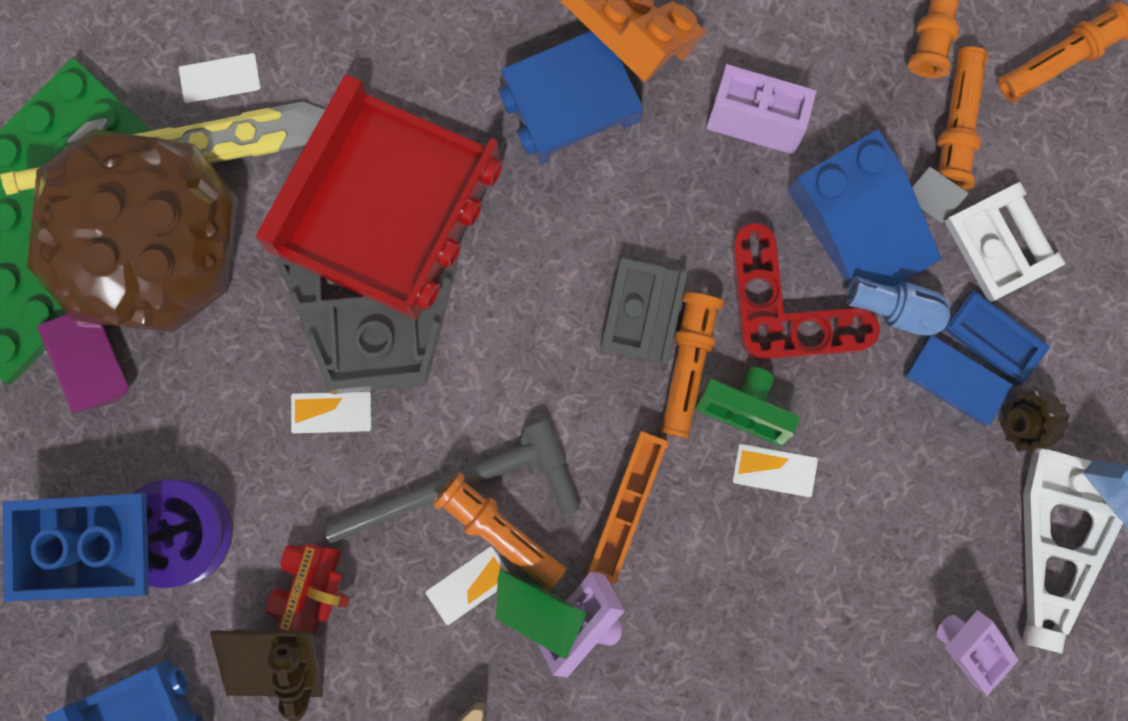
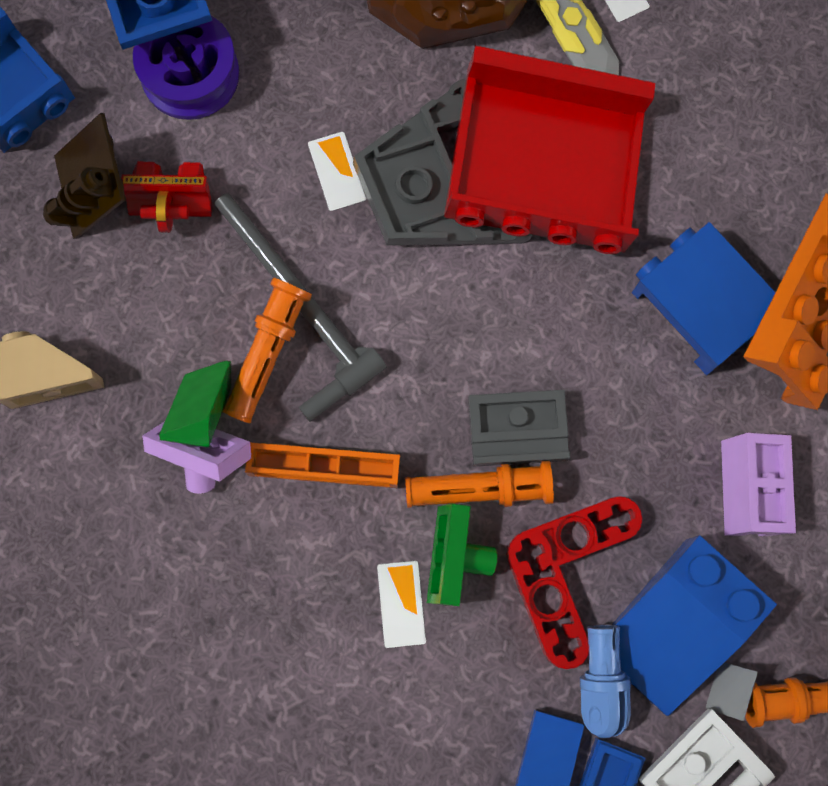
camera: 70 degrees right, 5 degrees down
white sticker [426,547,509,625] -> none

